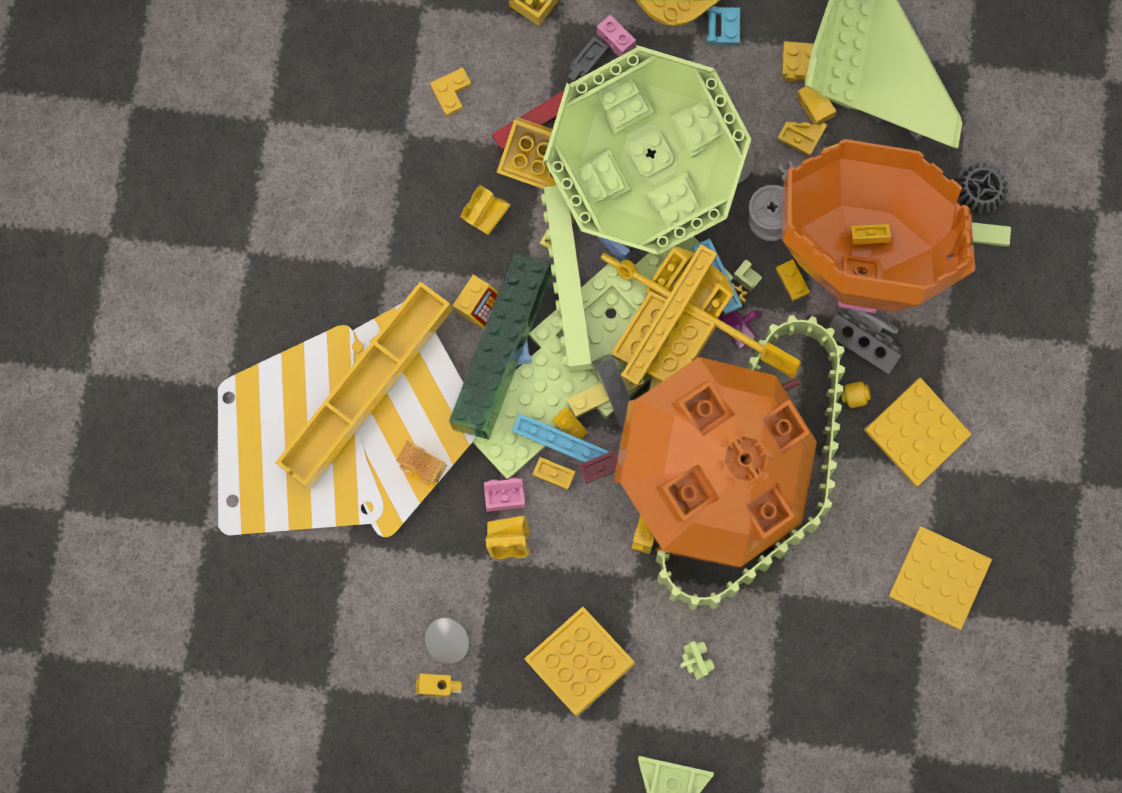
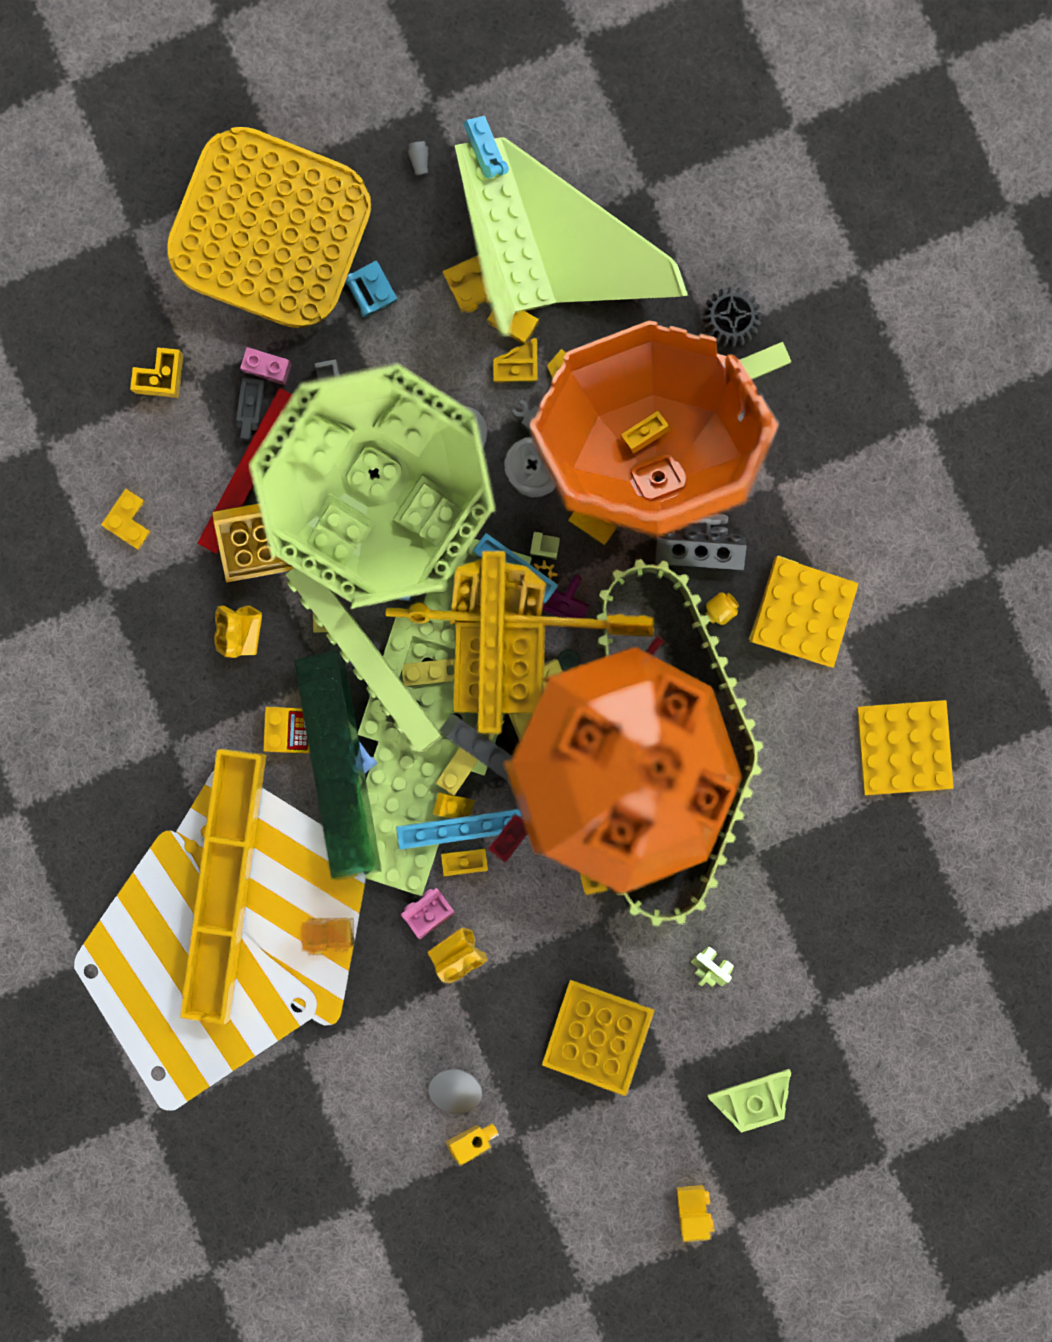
camera: 30 degrees left, 10 degrees up
none -> light yellow plate [402,658,455,686]

